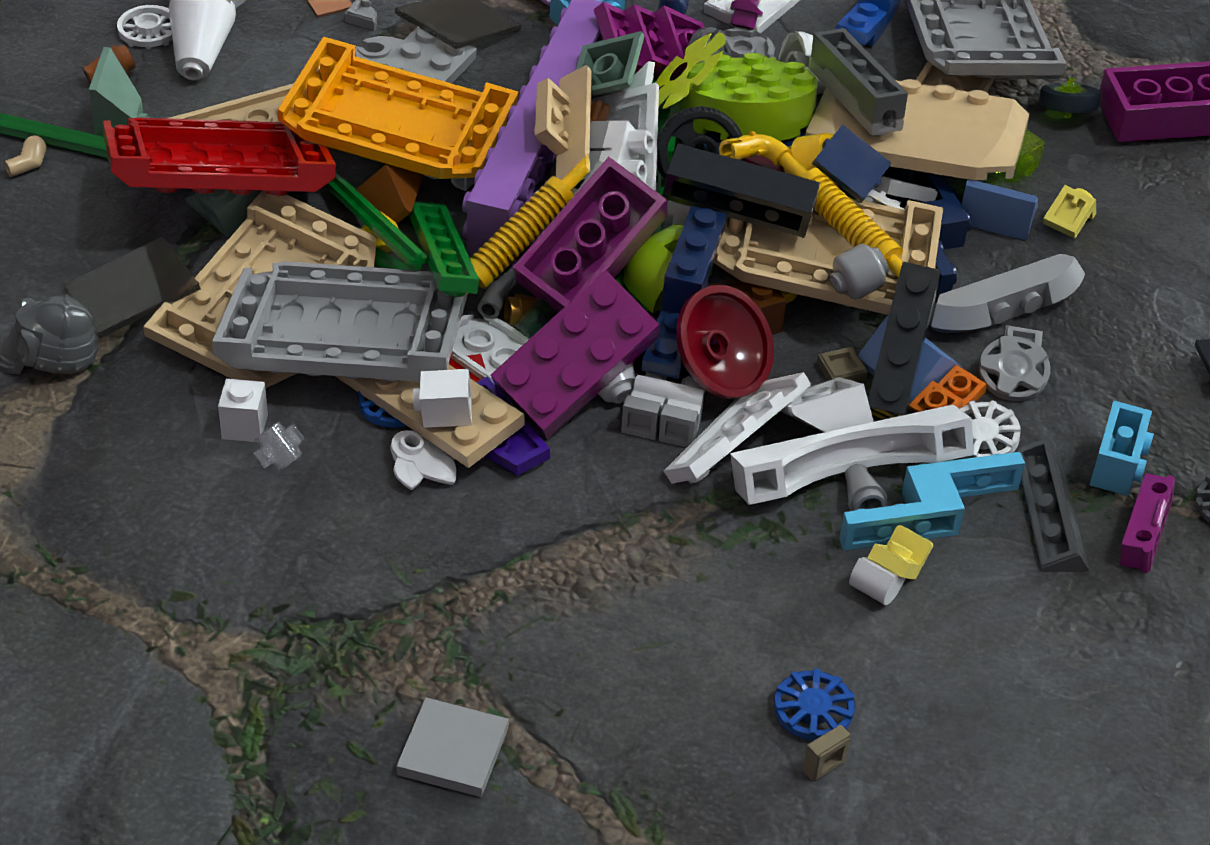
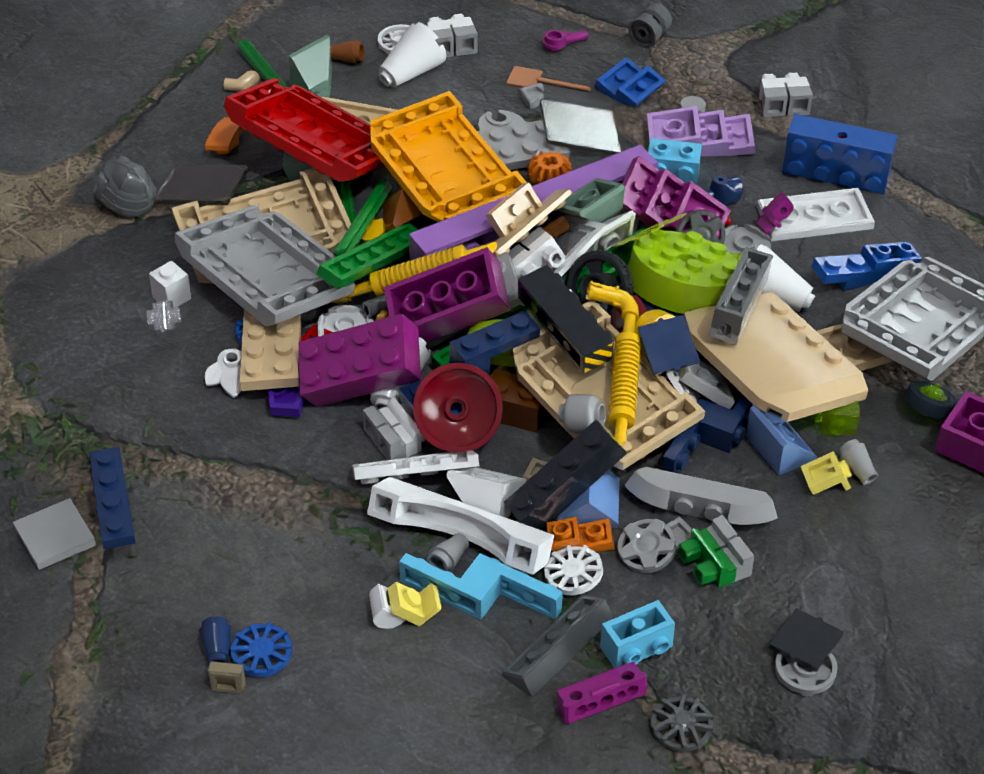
camera: 45 degrees right, 0 degrees up
white brick [413,369,472,428] -> none
none -> dark blue bracket [89,447,136,549]
none -> dark blue cone [199,616,231,665]
none -> orange slope [205,117,246,154]
none -> orange gear [528,150,572,186]
none -> green hips [678,515,754,588]
none -> light grey cone [838,439,878,485]

